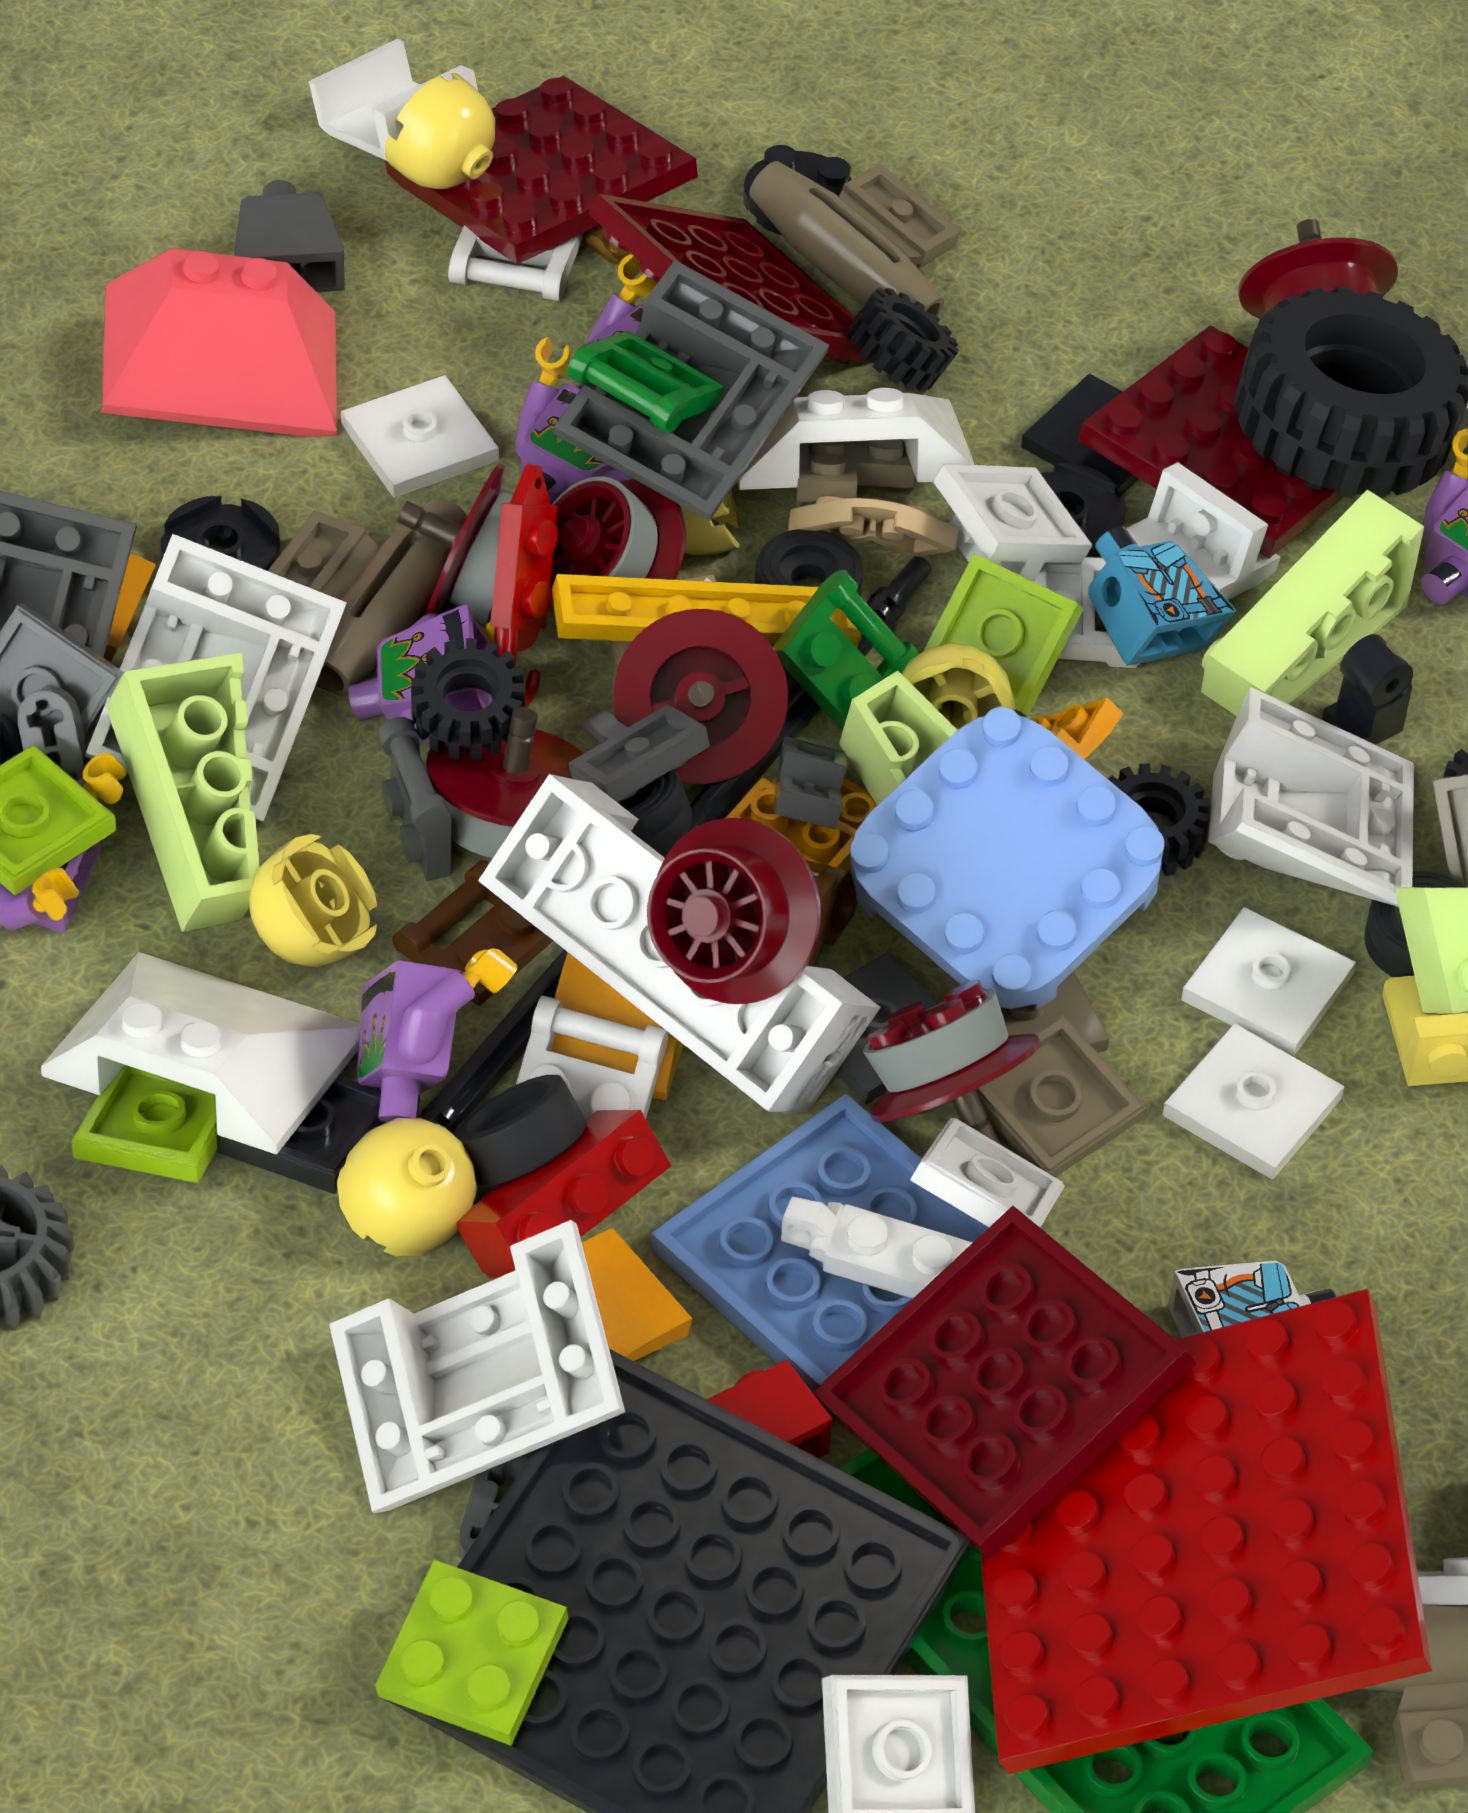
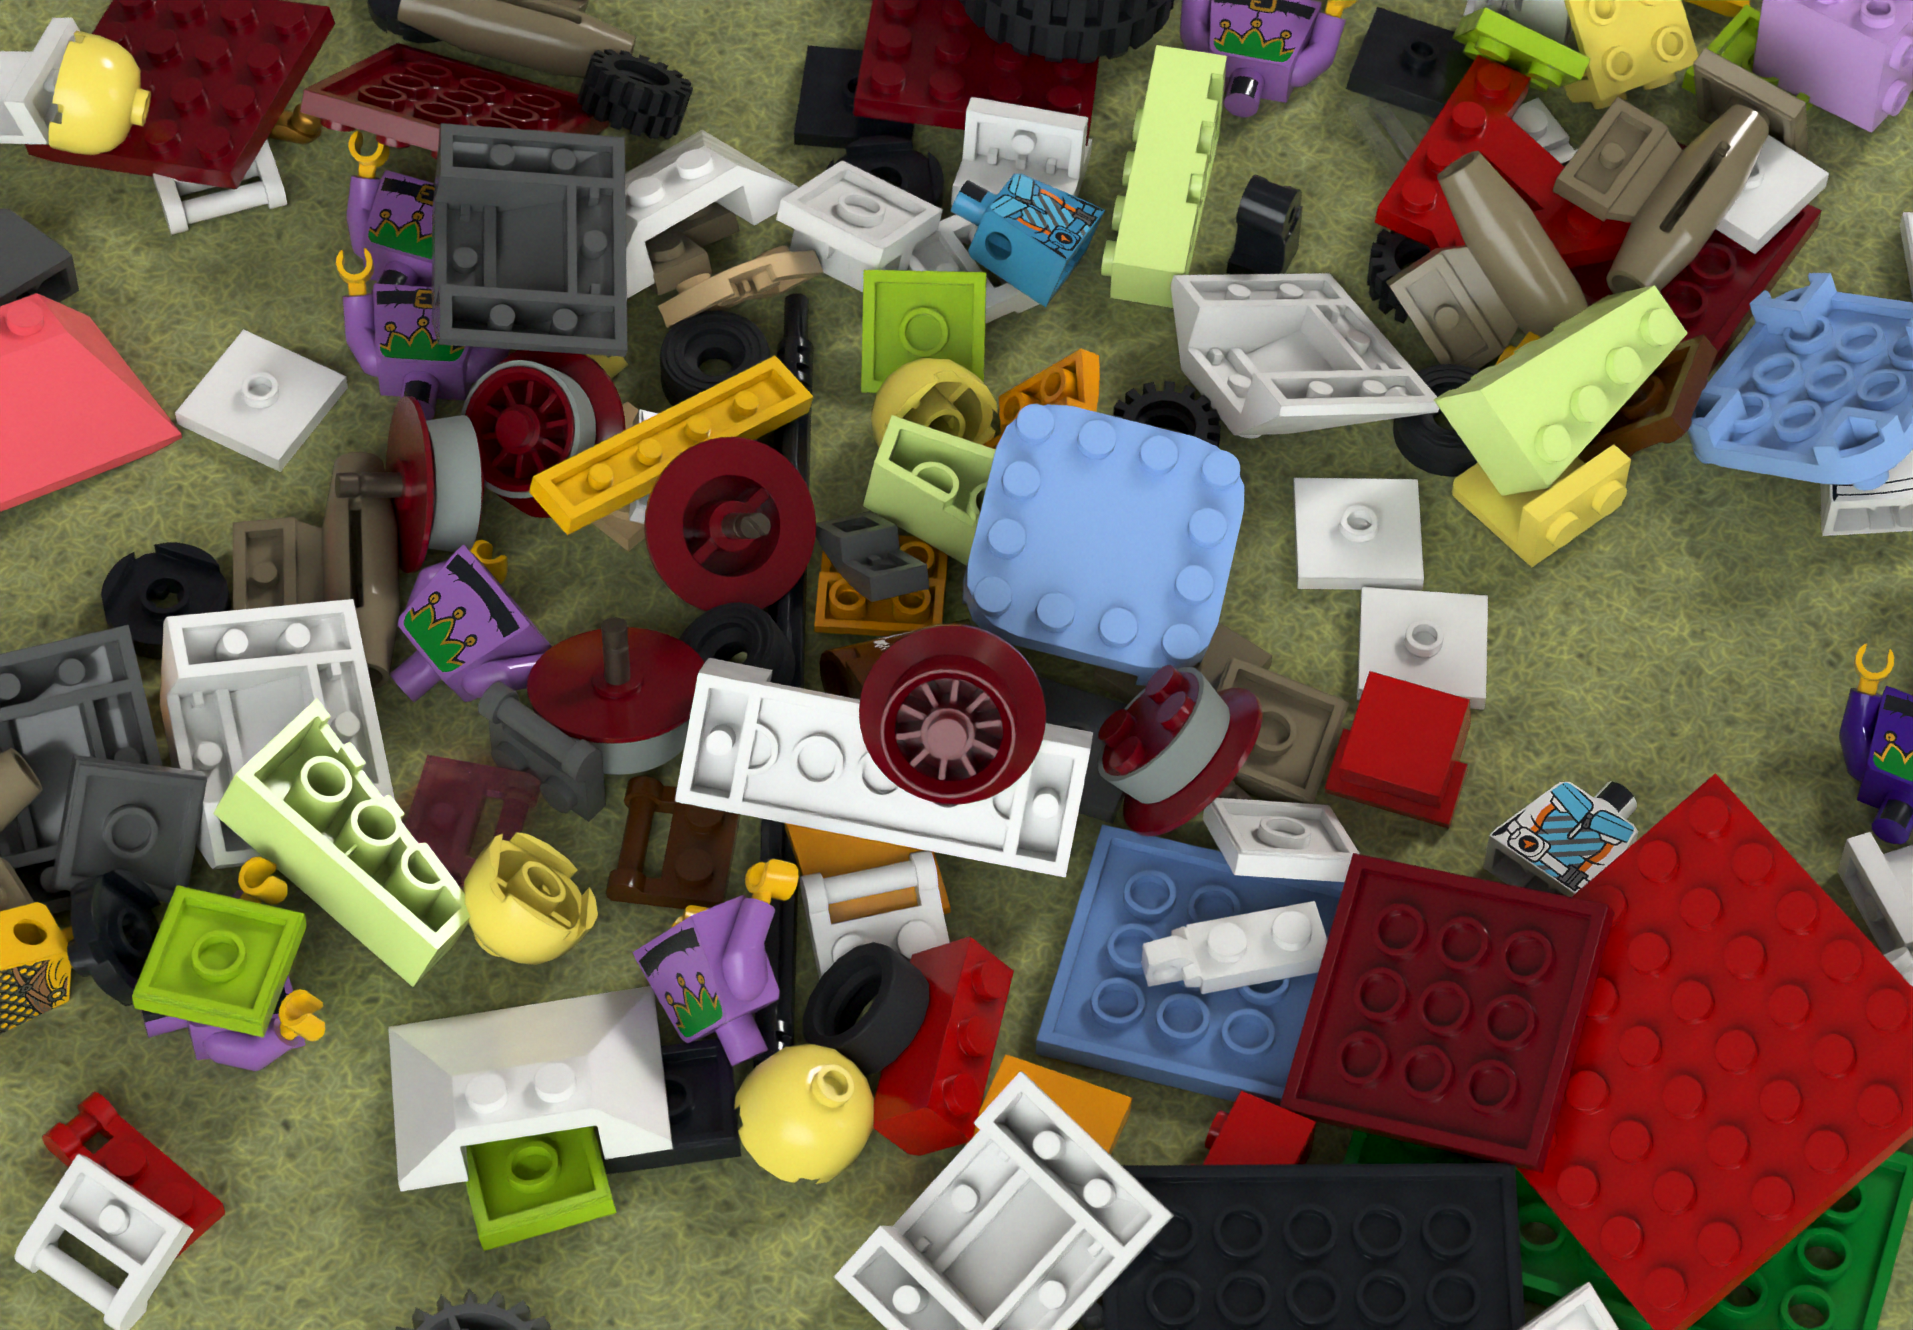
camera: 30 degrees left, 5 degrees up
dark grey beam [18,687,90,782] -> none
black tyre [411,638,525,761] -> none
red plate [490,464,558,708] -> none
green plate [567,330,725,434] -> none
dark grey plate [568,704,710,802] -> none
green plate [773,569,920,730] -> none
none -> clear pink plate [405,755,541,887]
none -> red plate [1324,671,1471,829]

